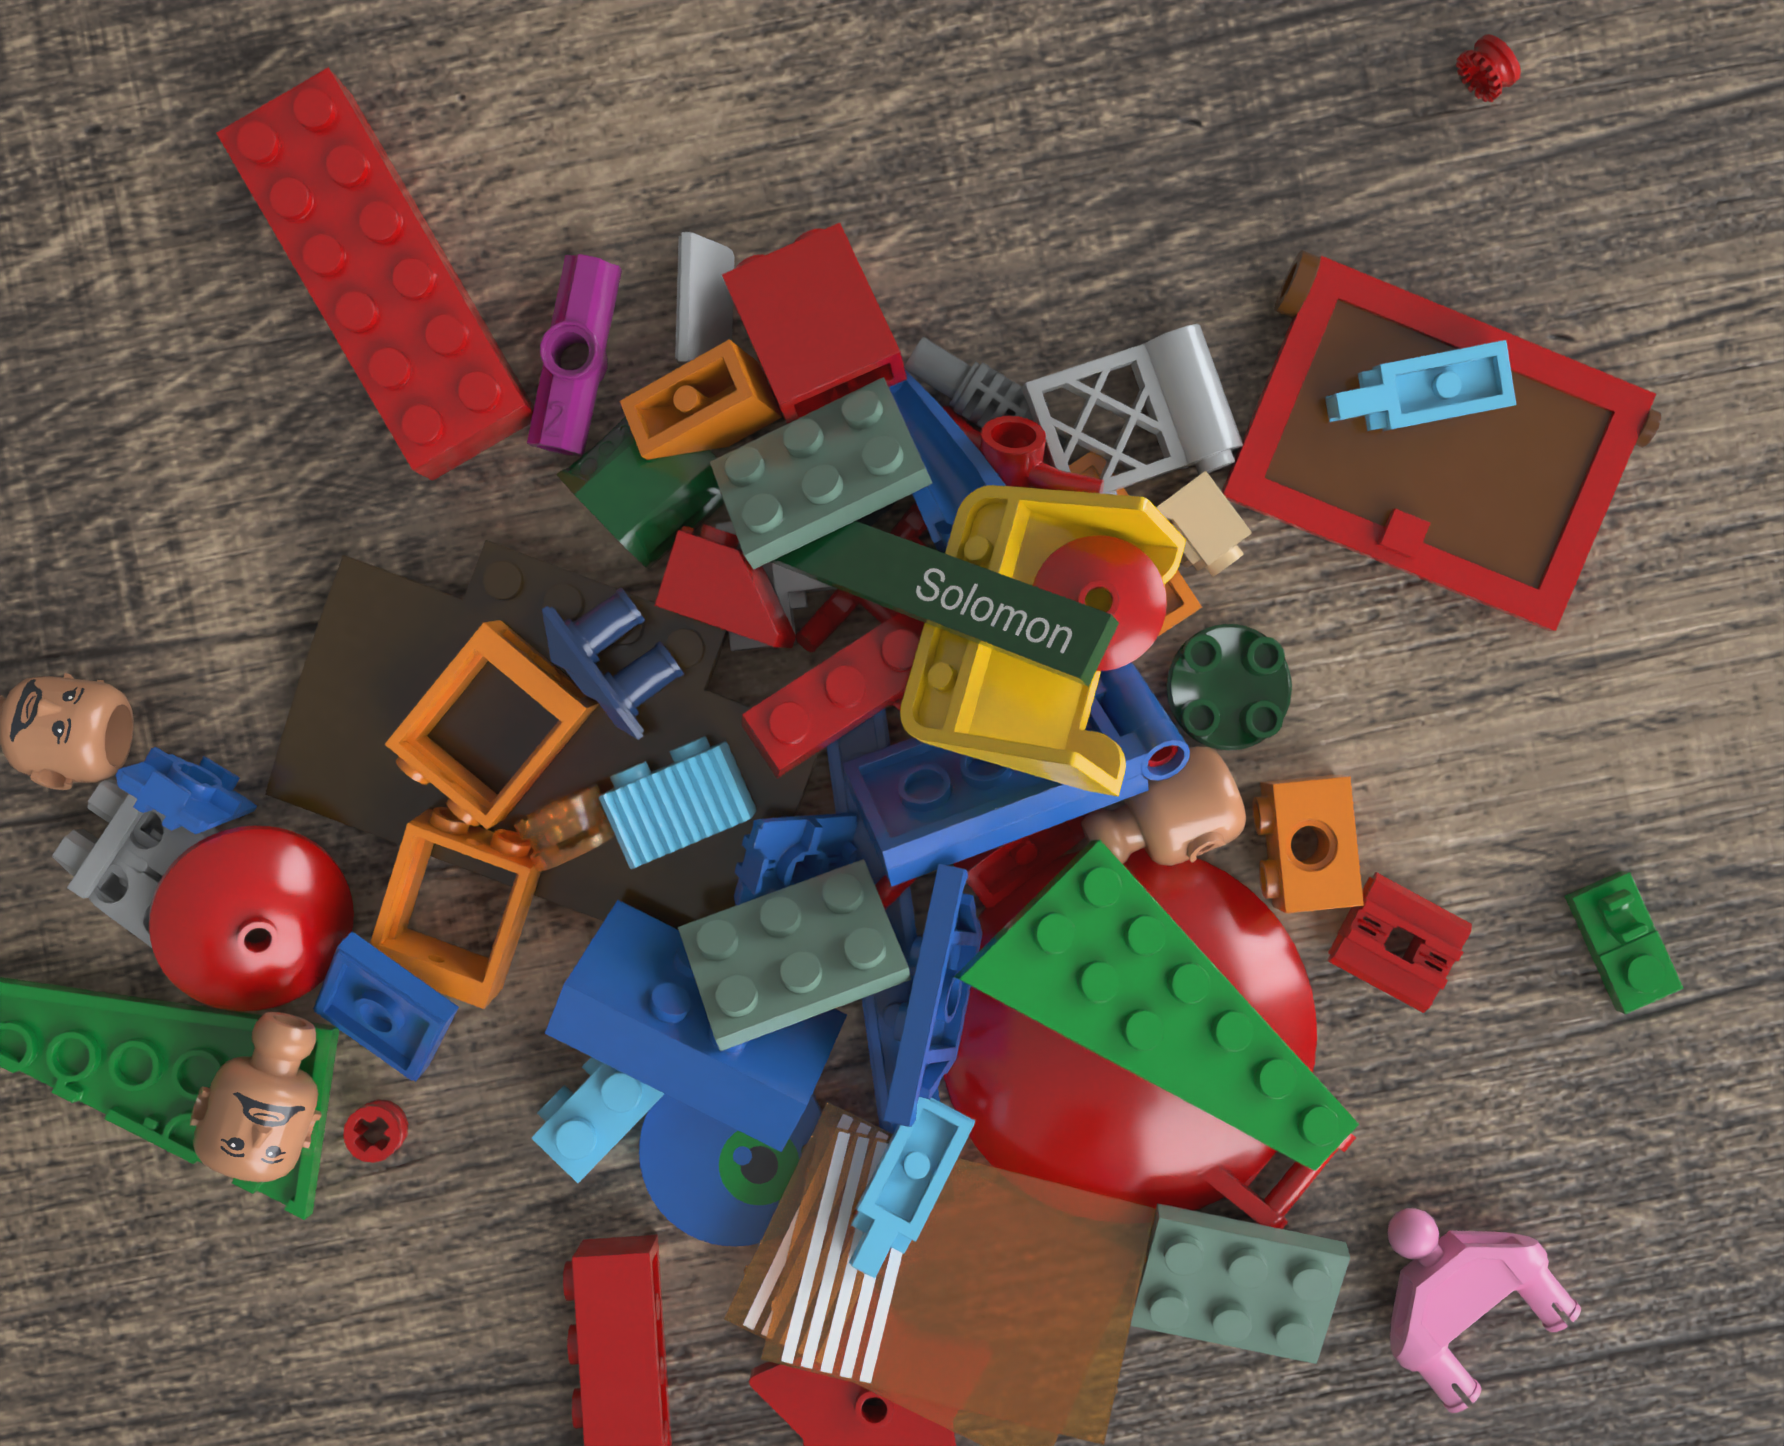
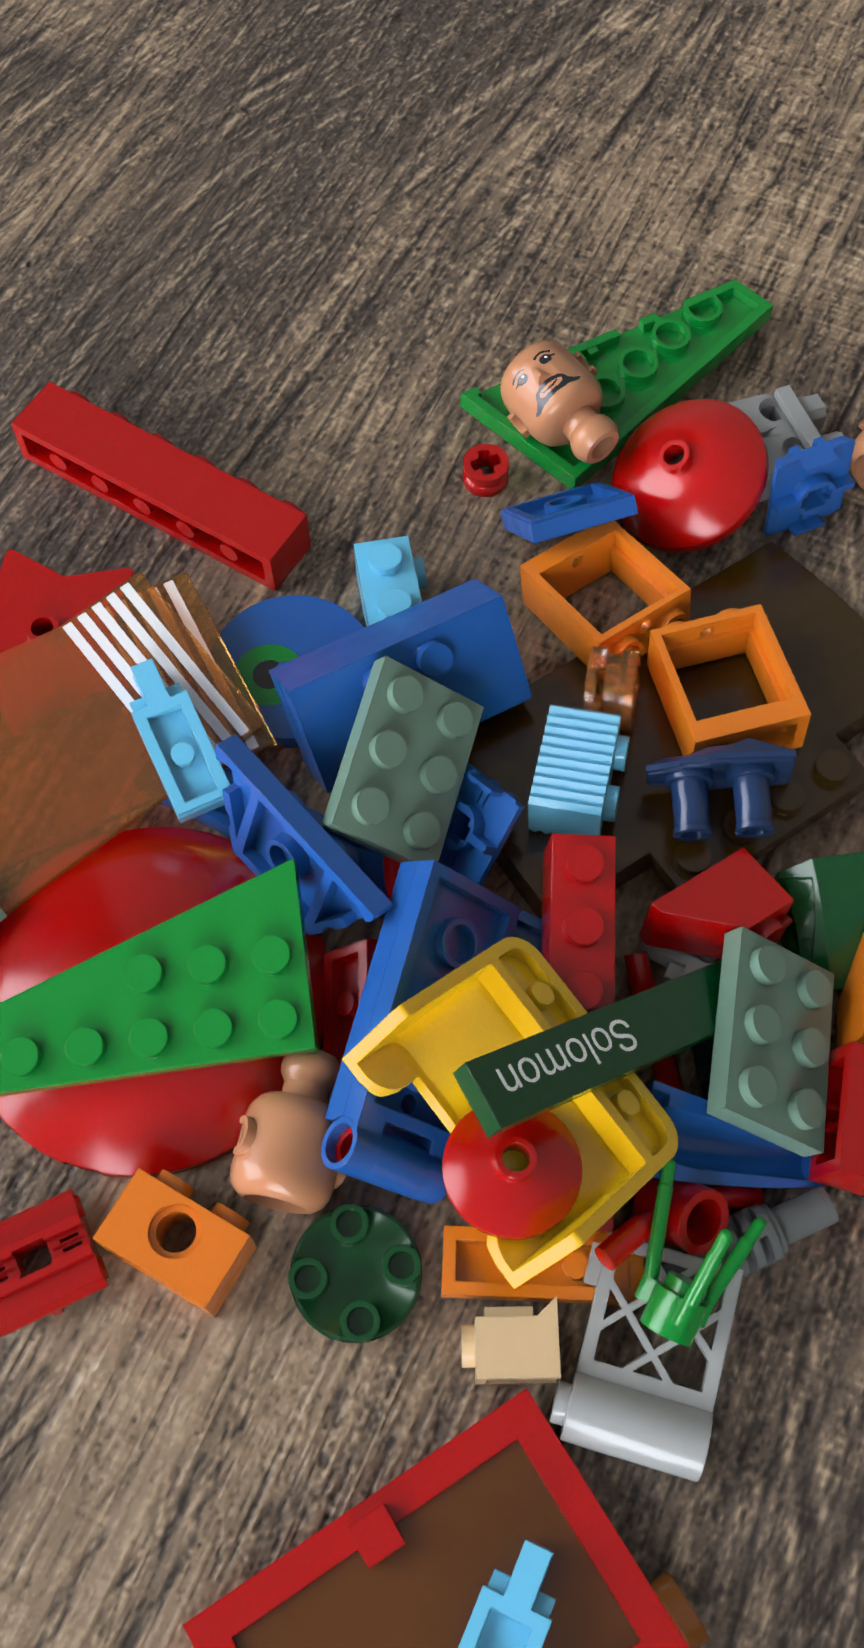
camera: 125 degrees right, 25 degrees down
none -> green plant [634,1158,767,1347]

